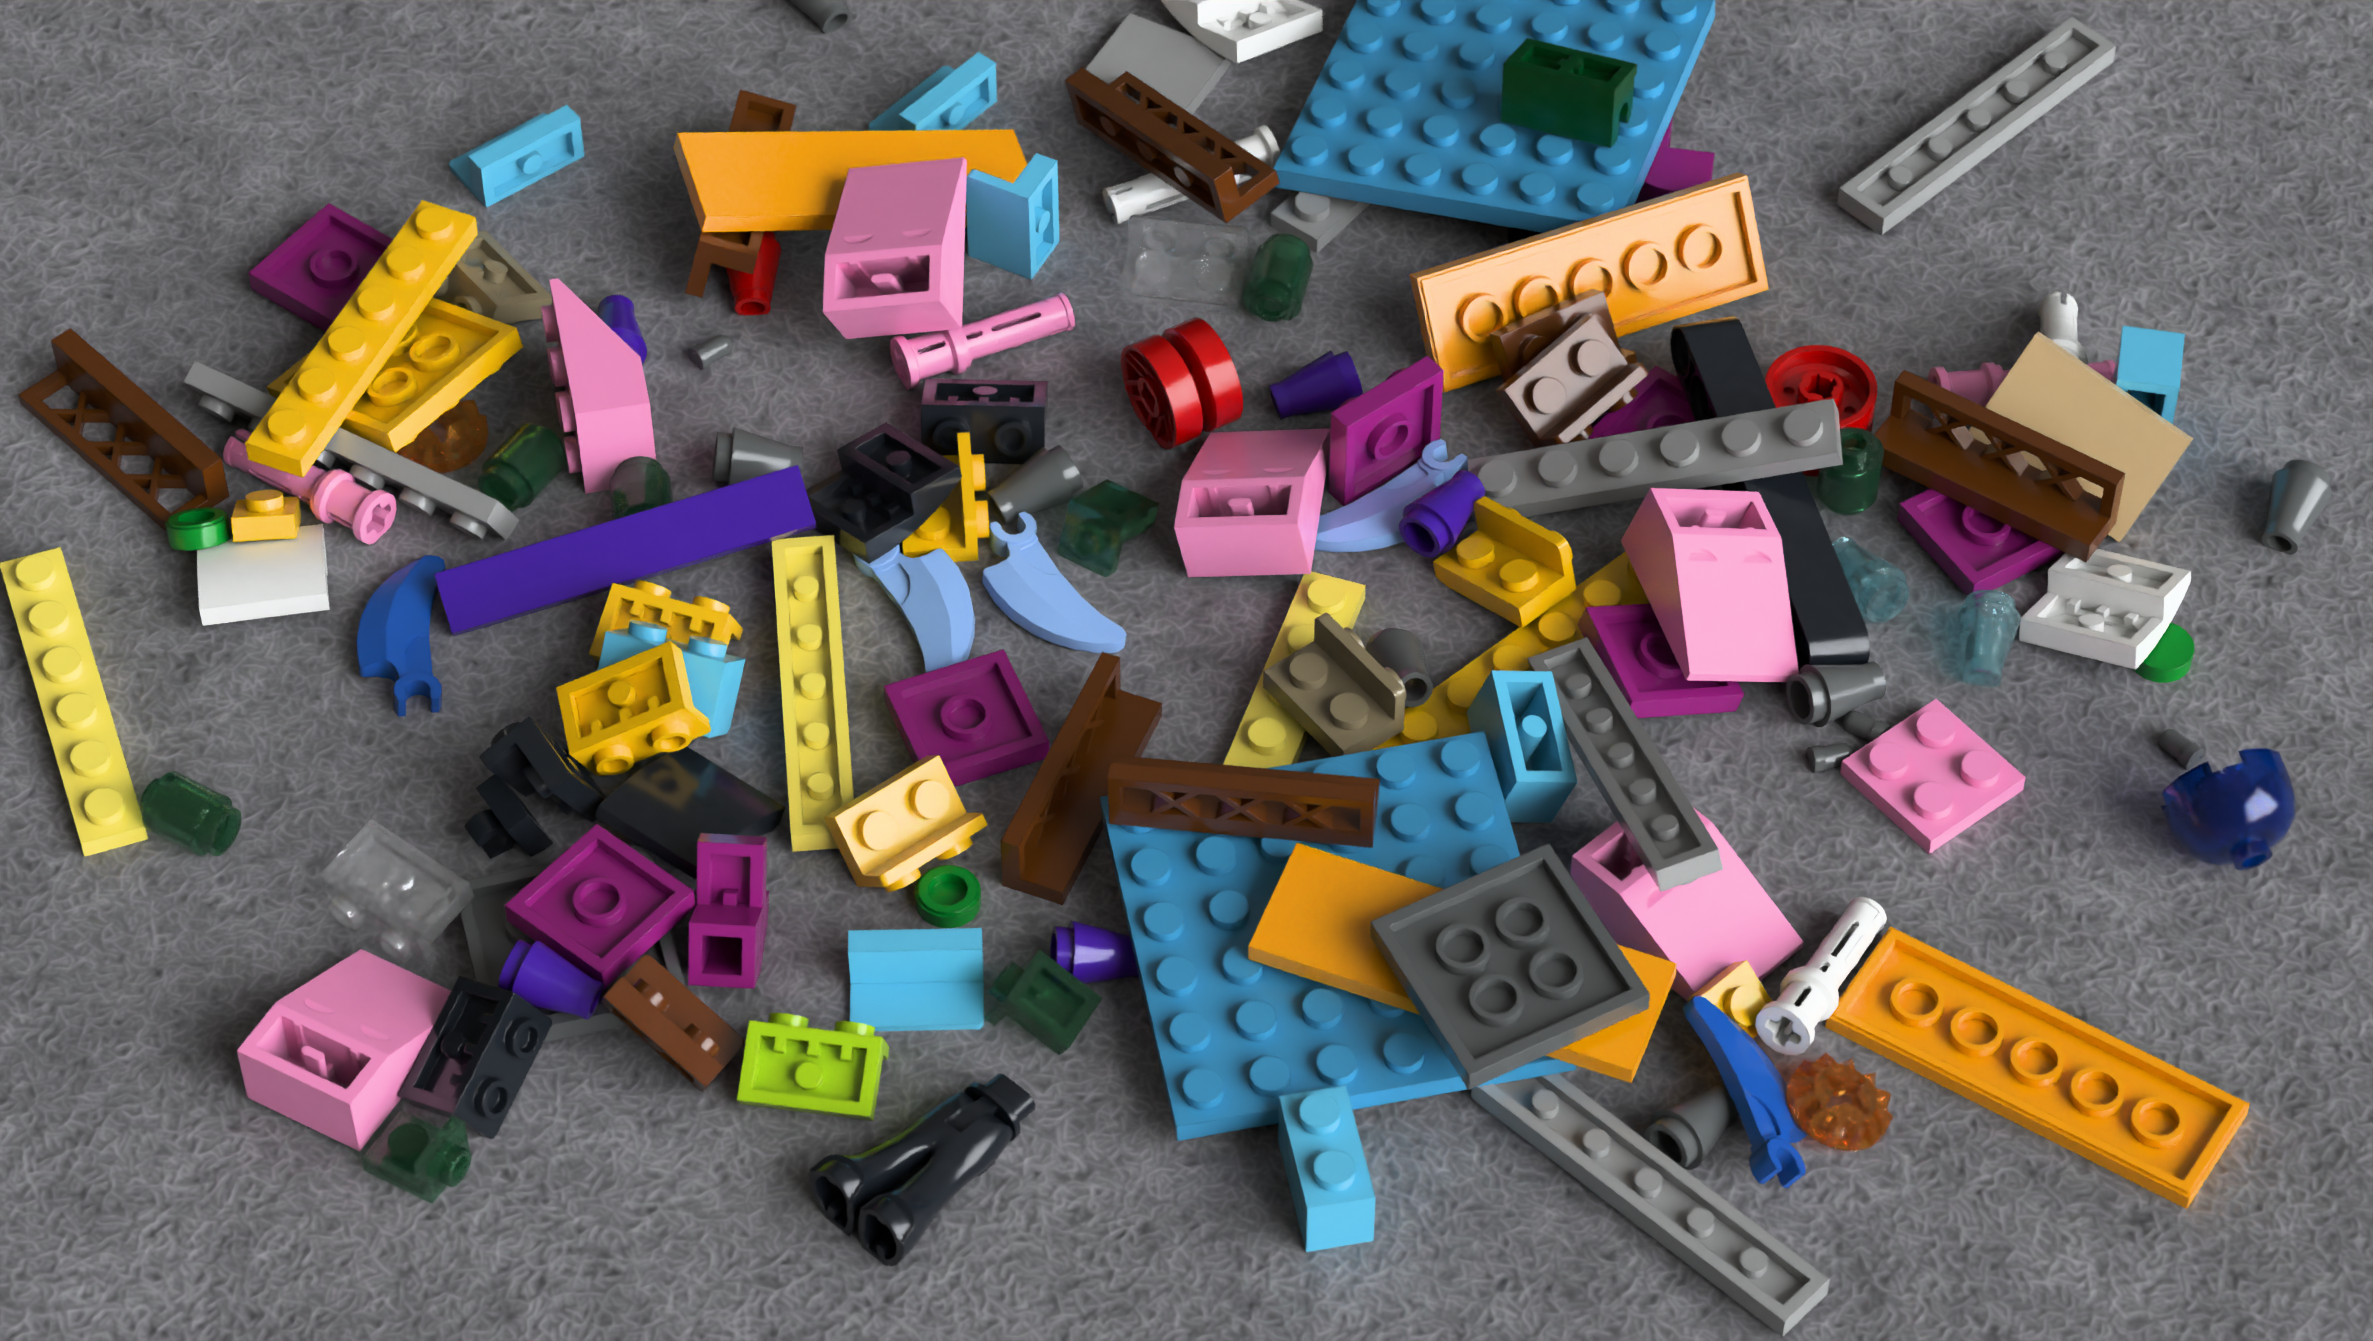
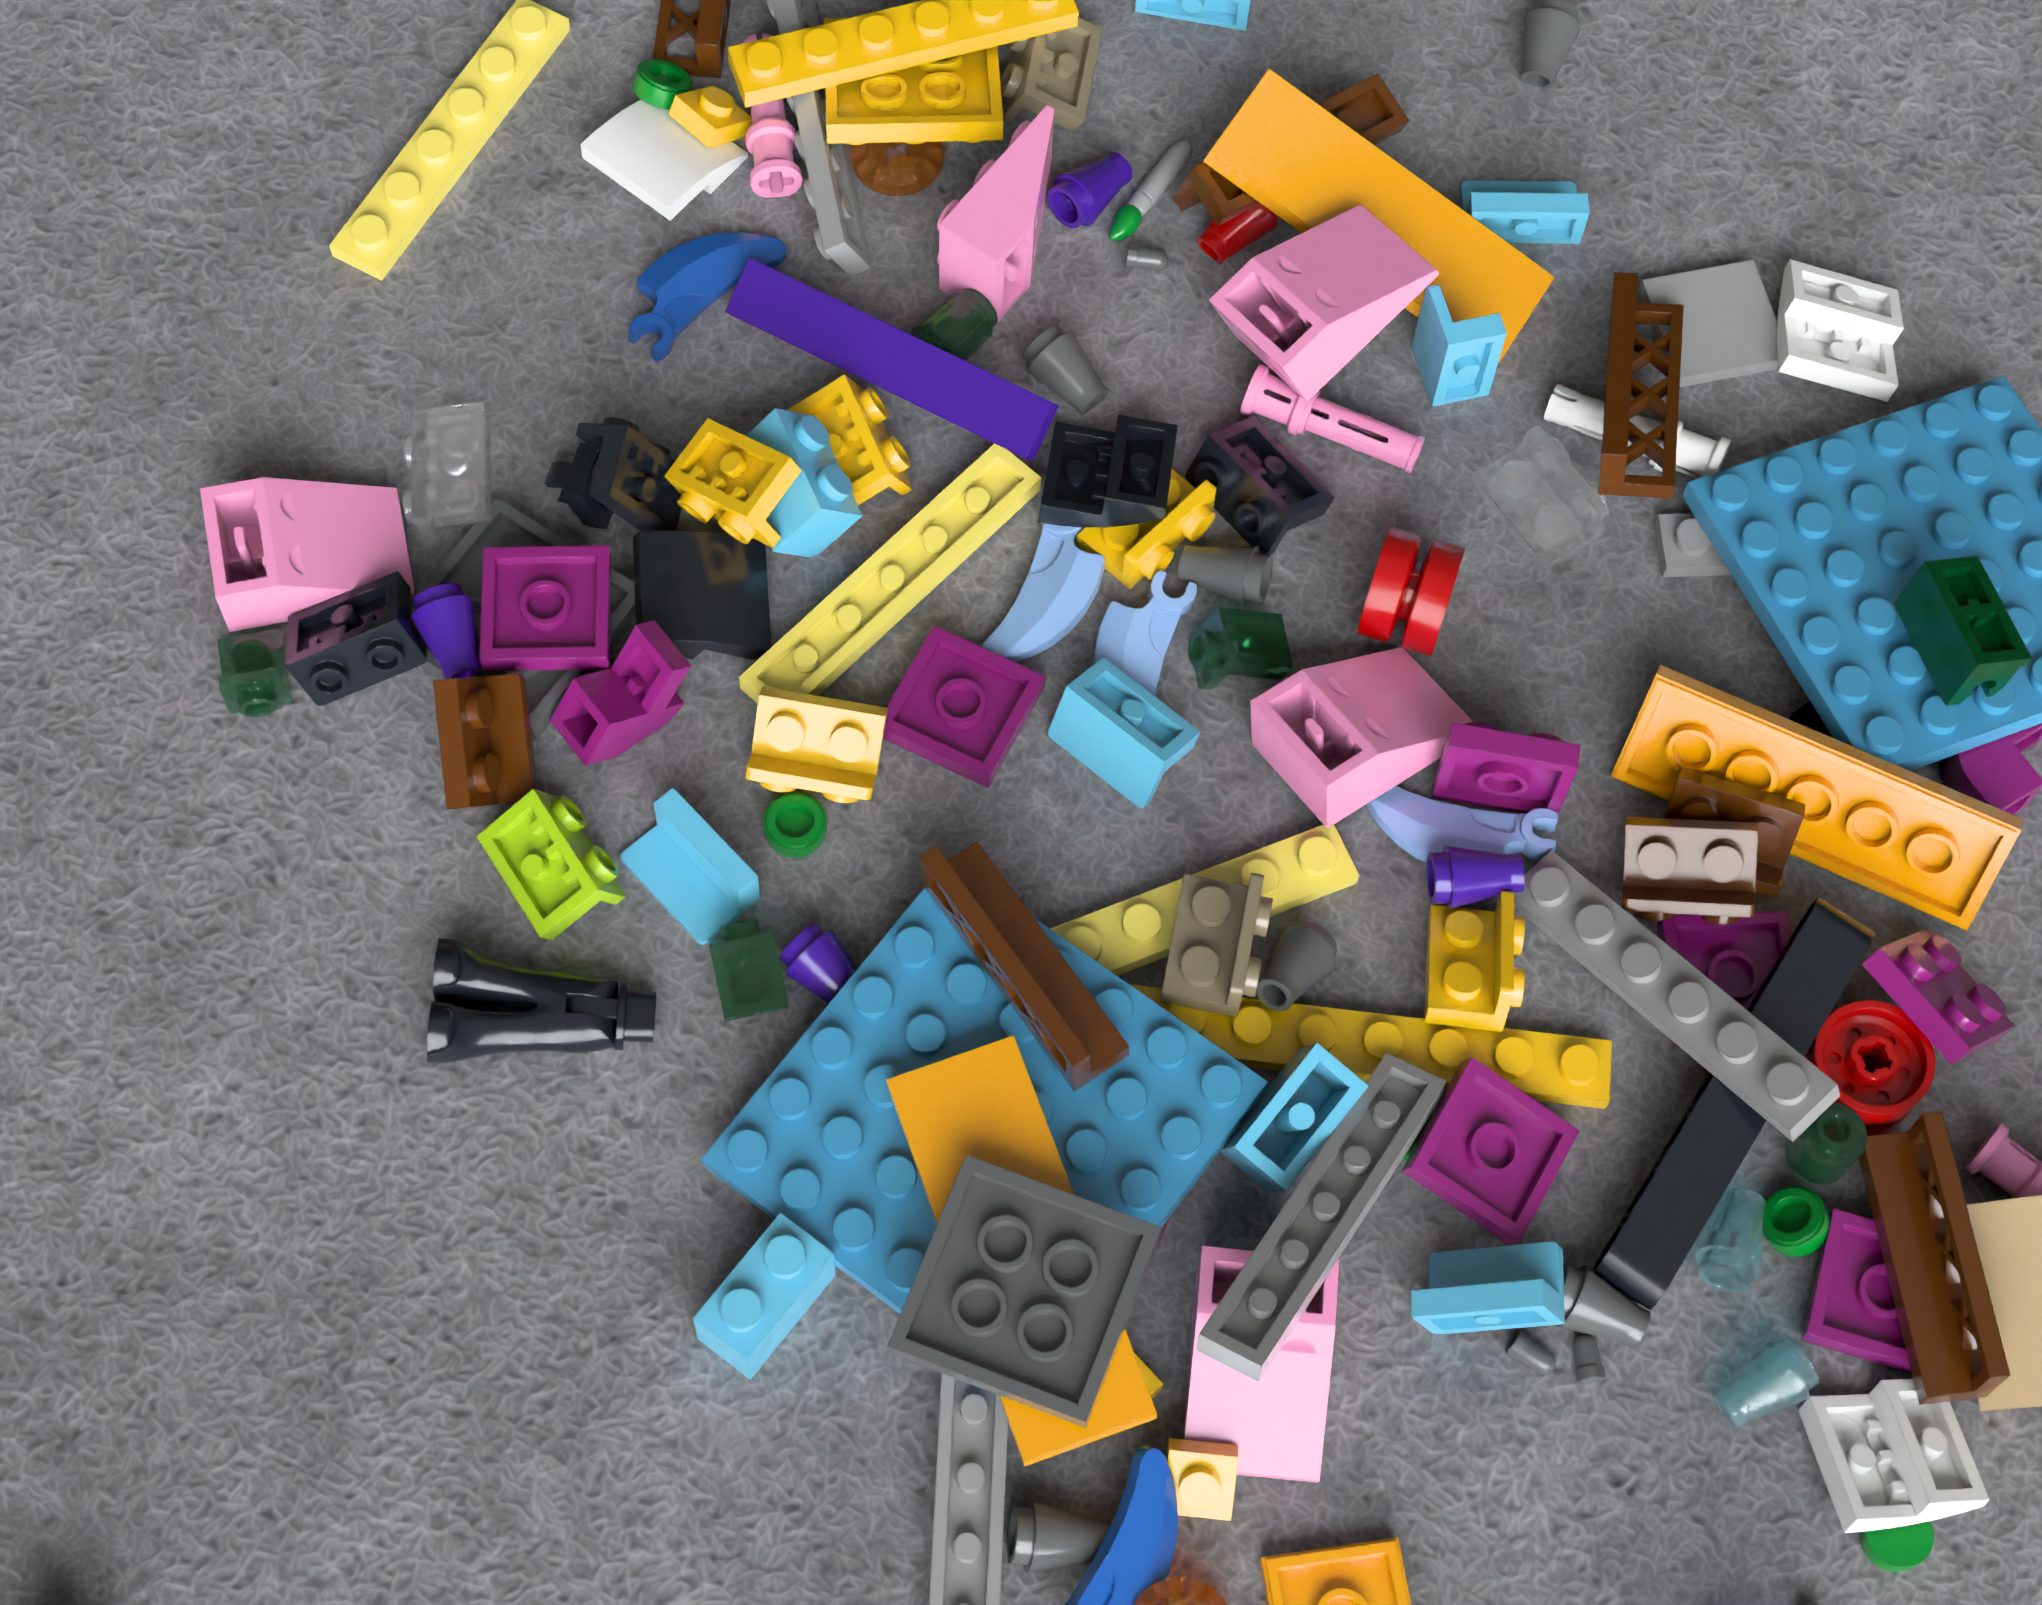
camera: 45 degrees right, 15 degrees up
clear green brick [140,771,242,856] -> none
clear green brick [478,423,566,512] -> none
reddish brown fence [1000,652,1162,905] -> none
clear green brick [1243,233,1313,322] -> none
dark purple cone [1268,350,1363,420] -> none
bright pink slope [1621,488,1799,682] -> none
white pin [1755,897,1887,1056] -> none
bright pink plate [1840,699,2025,854] -> none
none -> medium azure panel [1048,657,1201,809]
none -> light grey piece [1108,140,1192,241]
none -> medium azure panel [1411,1241,1565,1334]
none -> green tile [1759,1186,1830,1257]
none -> magenta plate [1862,929,2015,1065]

